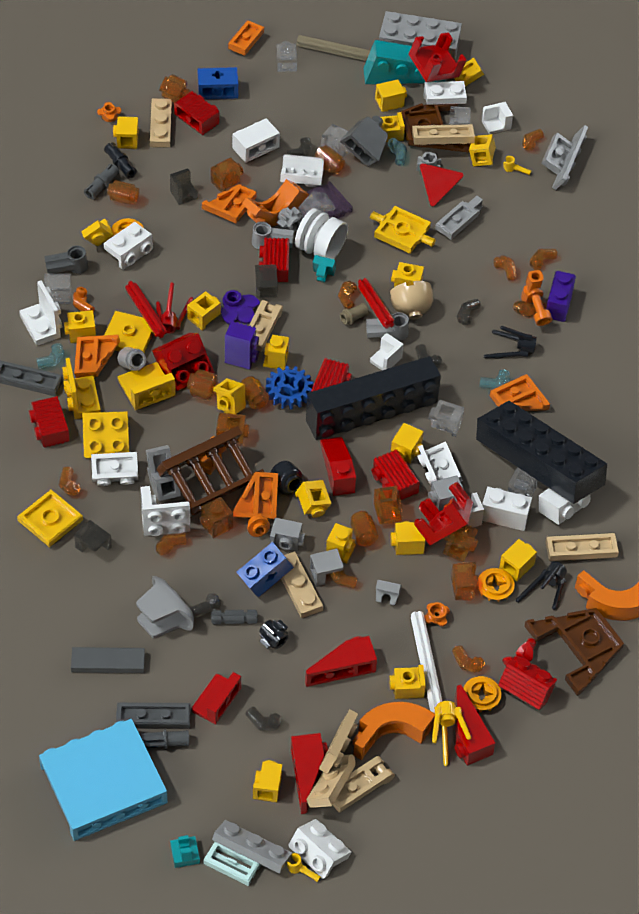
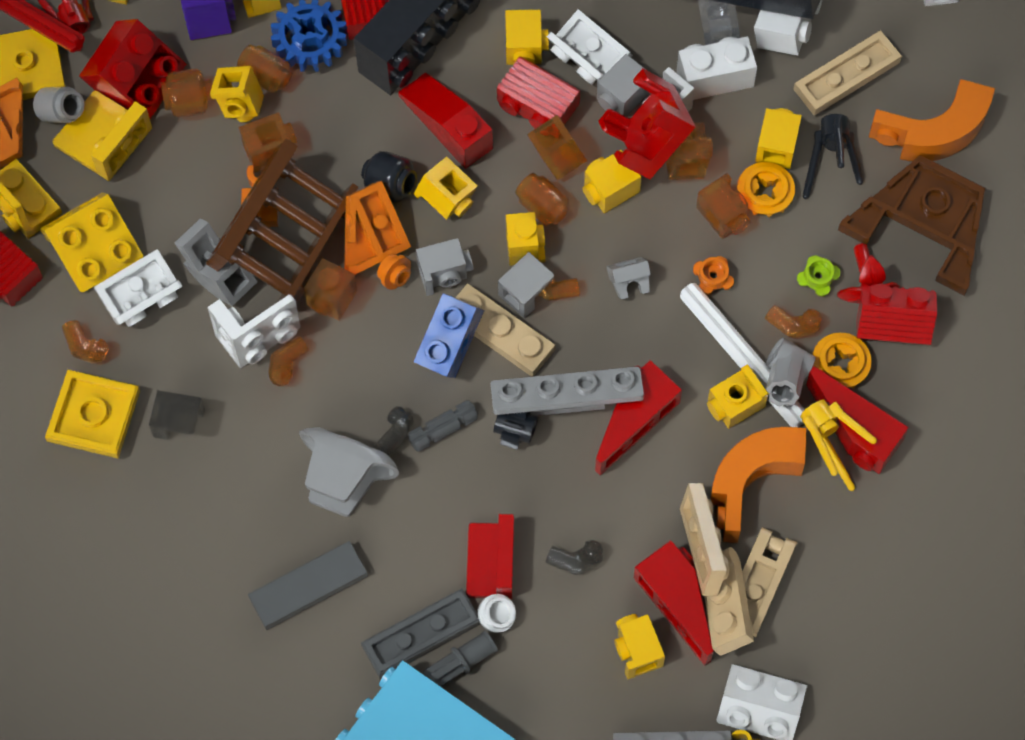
camera: 25 degrees left, 15 degrees up
none -> white plate [478,594,516,633]
none -> light grey bracket [490,367,644,416]
none -> light grey piece [766,337,815,407]
none -> lime plate [797,255,840,297]

